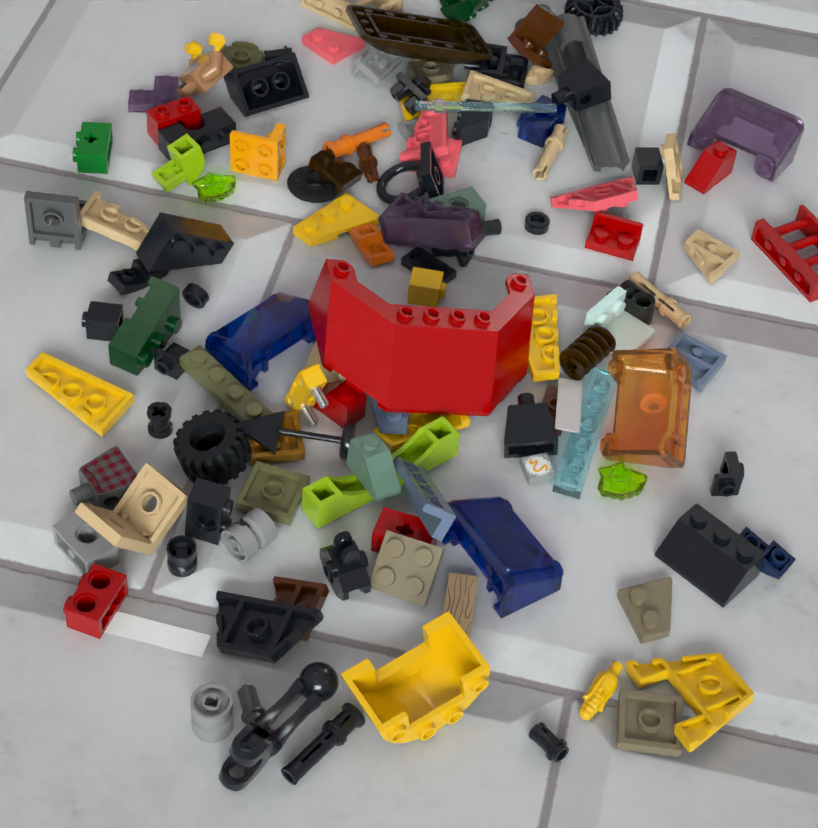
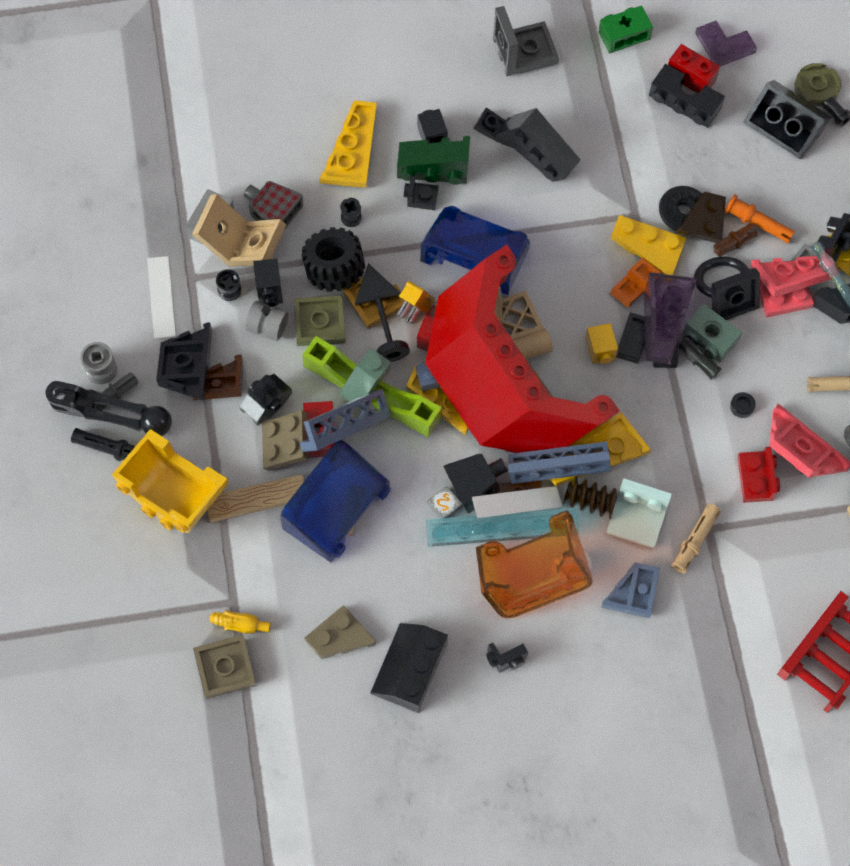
camera: 70 degrees right, 20 degrees up
red brick [63,563,128,639] -> none
tan wing [80,190,150,251] -> none
lime brick [151,133,205,193] -> none
medium nougat torso [177,32,234,98] -> none
olive plate [179,345,272,422] -> none
black tile [182,283,209,309] -> none
clear neon green animal [192,172,236,203] -> none
light orange bracket [230,123,286,181] -> none
black pin [528,722,569,762] -> none
clear neon green animal [598,462,647,500] -> none
pearl dark grey piece [606,280,656,325] -> none
yellow wing [625,653,754,752] -> none
tan wing [683,229,740,284] -> none
dark blue slope [739,526,796,579] -> none
none -> sand blue fence [508,442,611,484]

